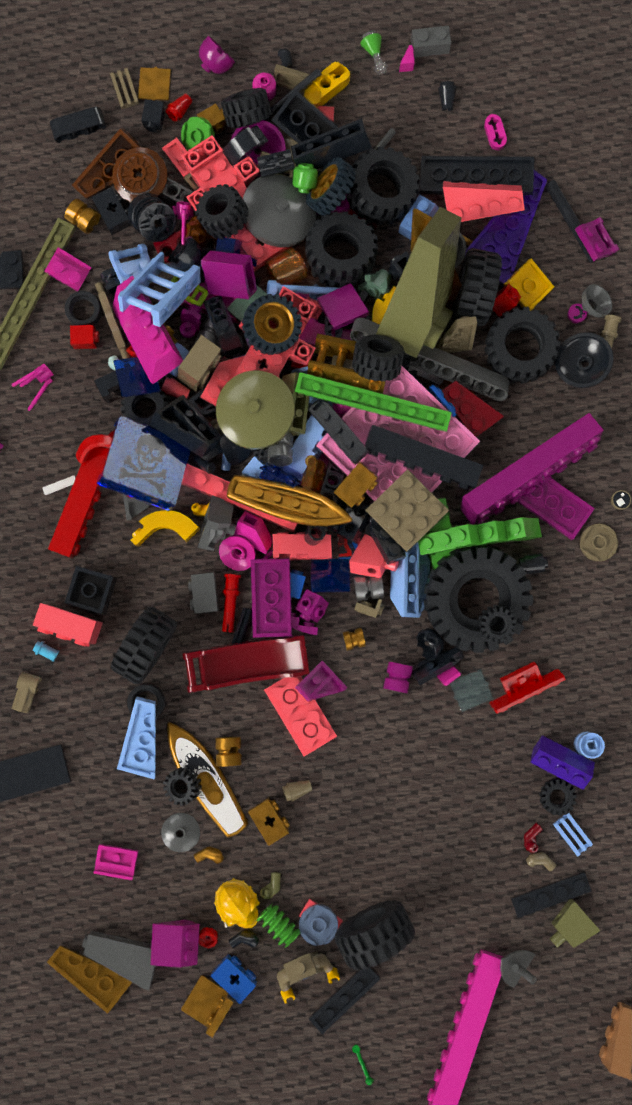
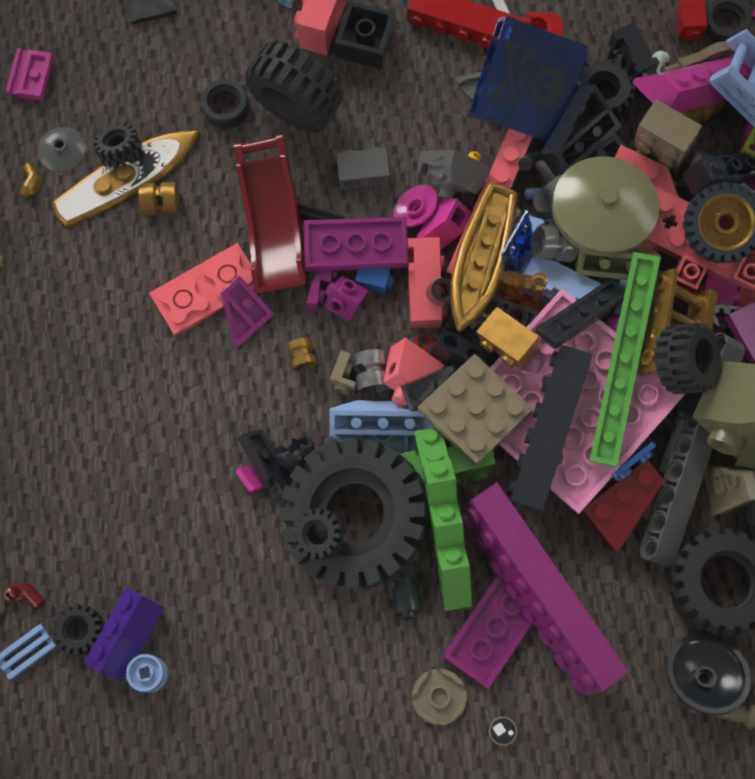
camera: 90 degrees right, 10 degrees down
clear blue piece [113,357,160,397] -> none
light blue wing [117,696,156,779] -> none
yellow arch [131,510,200,547] -> none
coral cone [161,377,190,398] -> none
magenta hips [180,304,202,338] -> none
red pin [222,574,242,632] -> none
pearl gold brick [248,797,290,846] -> none
dark tan cone [282,780,312,802] -> none
clear blue piece [311,559,350,593] -> none
magenta wheel [383,662,413,694] -> none
clear light blue piece [450,669,493,712] -> none
red bracket [490,662,566,714] -> none

